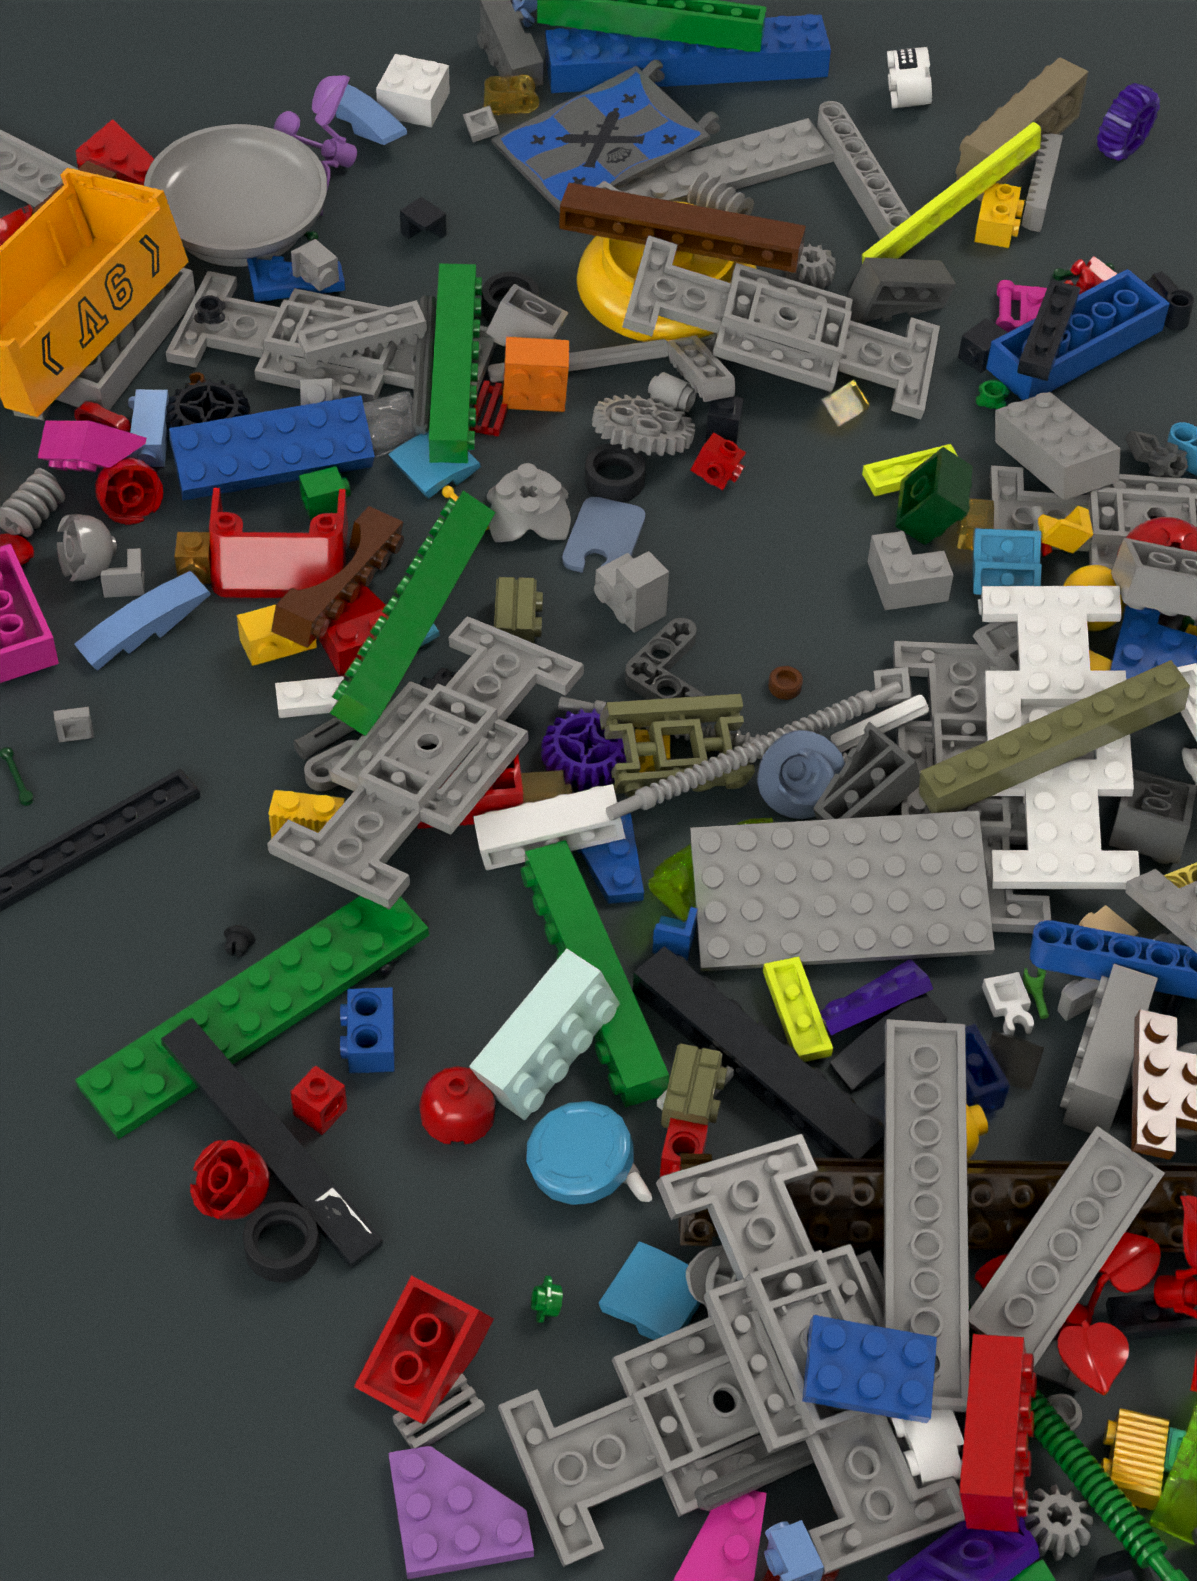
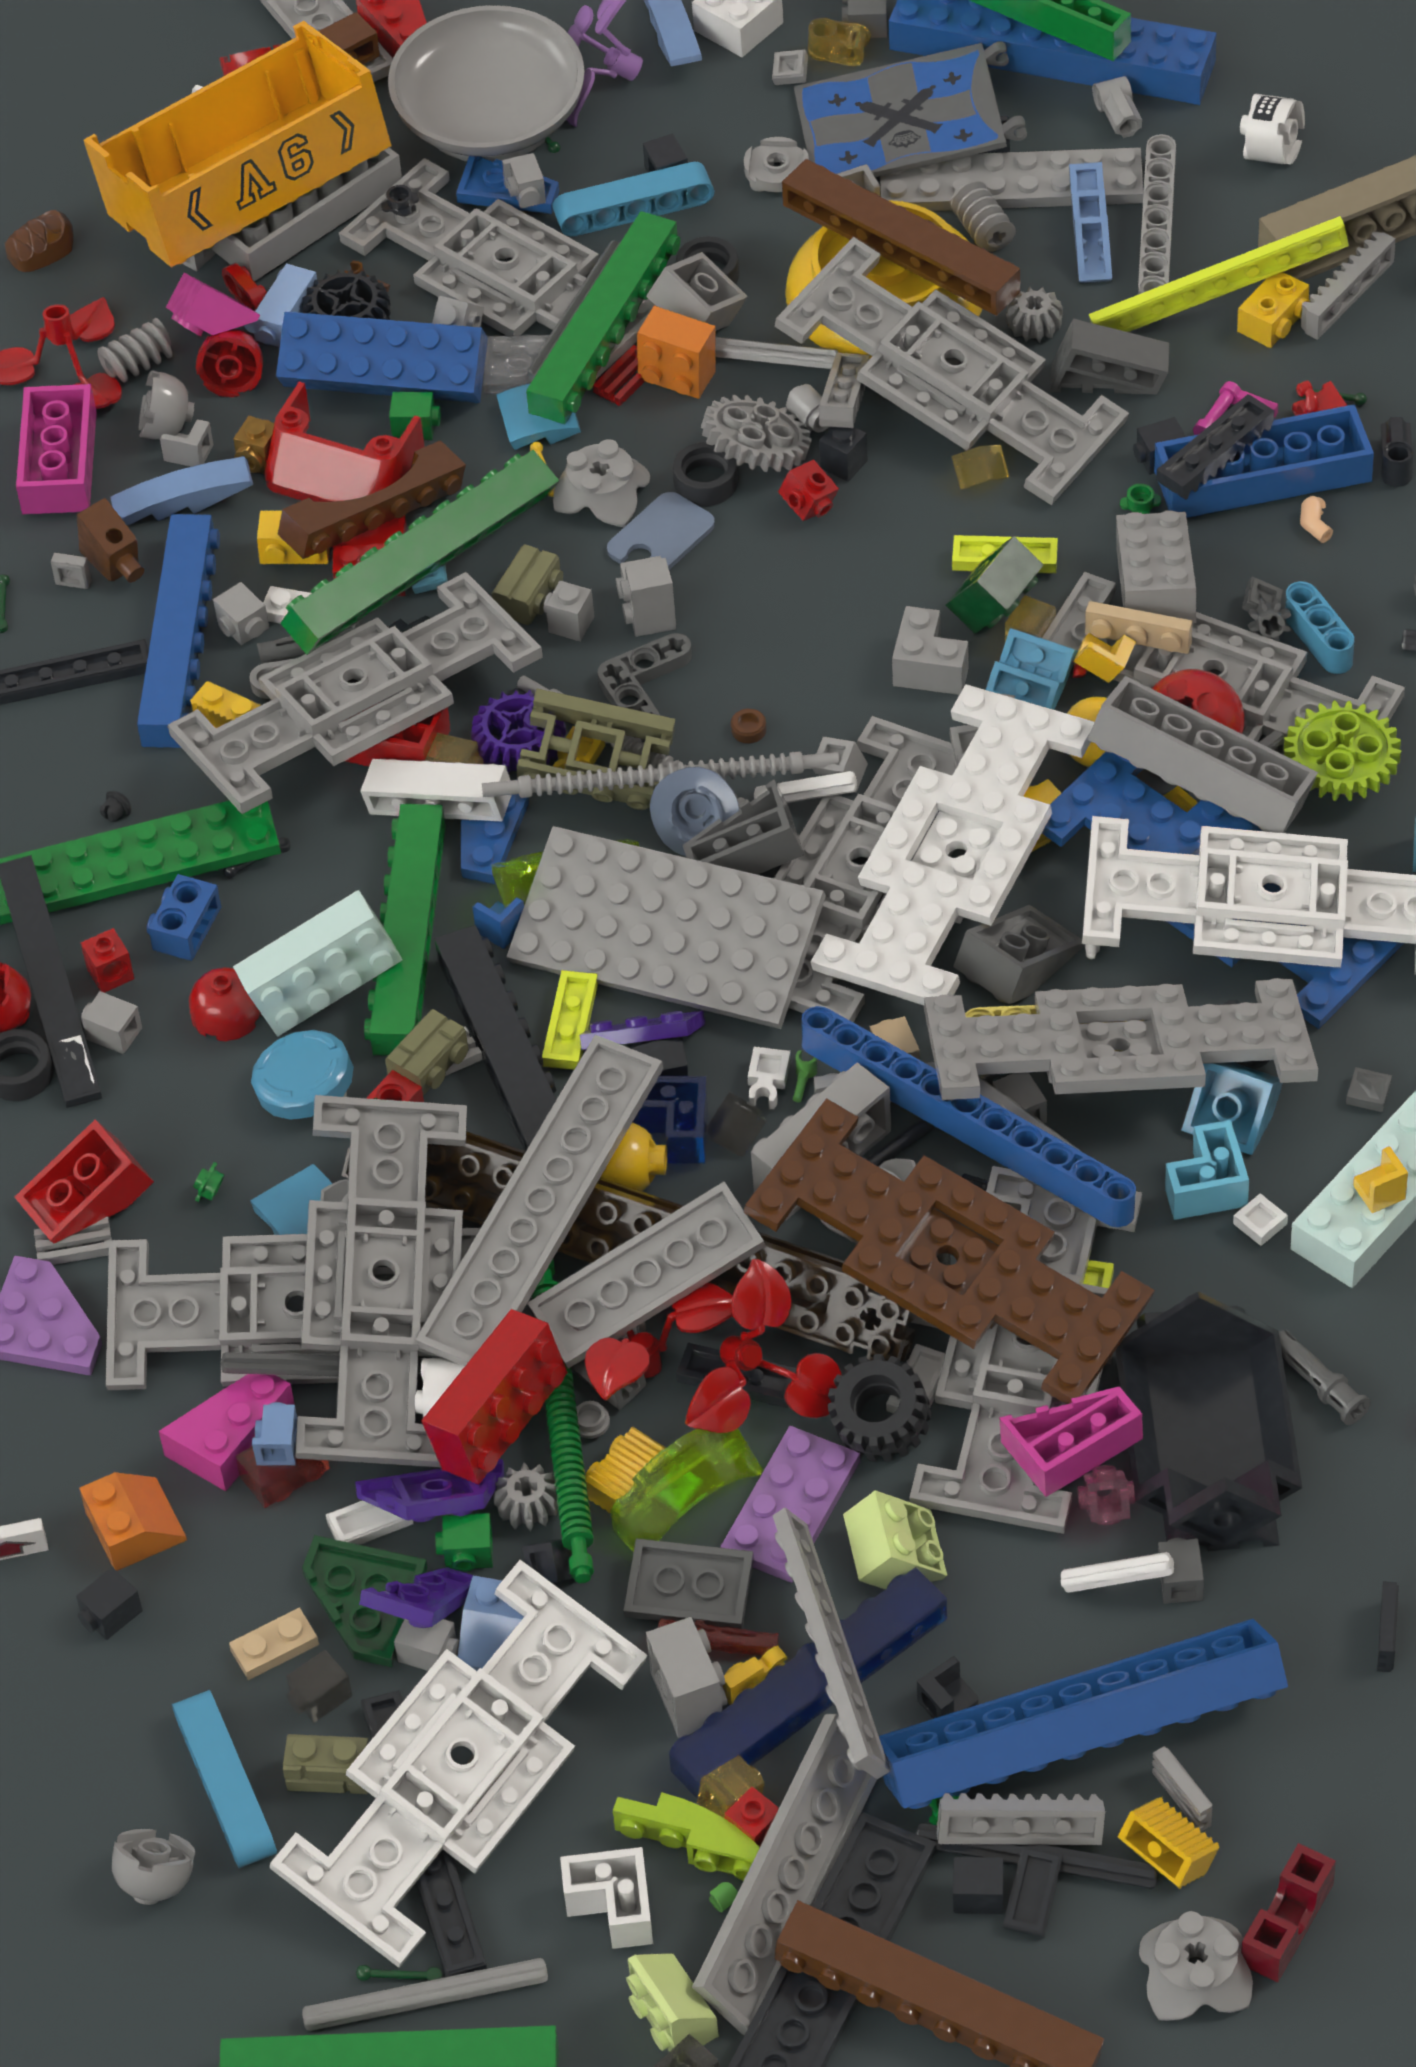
camera: 30 degrees right, 0 degrees up
light grey gear [297,300,427,367] -> none
blue plate [802,1315,937,1423] -> none
olive brick [919,660,1190,813] -> none
none -> reddish brown torso [77,498,145,583]
none -> light grey brick [81,991,142,1054]
none -> blue brick [137,514,220,748]
none -> light grey brick [213,582,269,645]
none -> light grey brick [543,581,594,642]
none -> dark azure beam [552,162,715,237]
none -> light grey plate [744,137,809,192]
none -> medium blue slope [1069,162,1112,283]
none -> tan plate [1085,601,1193,654]
none -> light grey piece [1092,76,1142,138]
none -> light nougat arm [1300,496,1333,543]

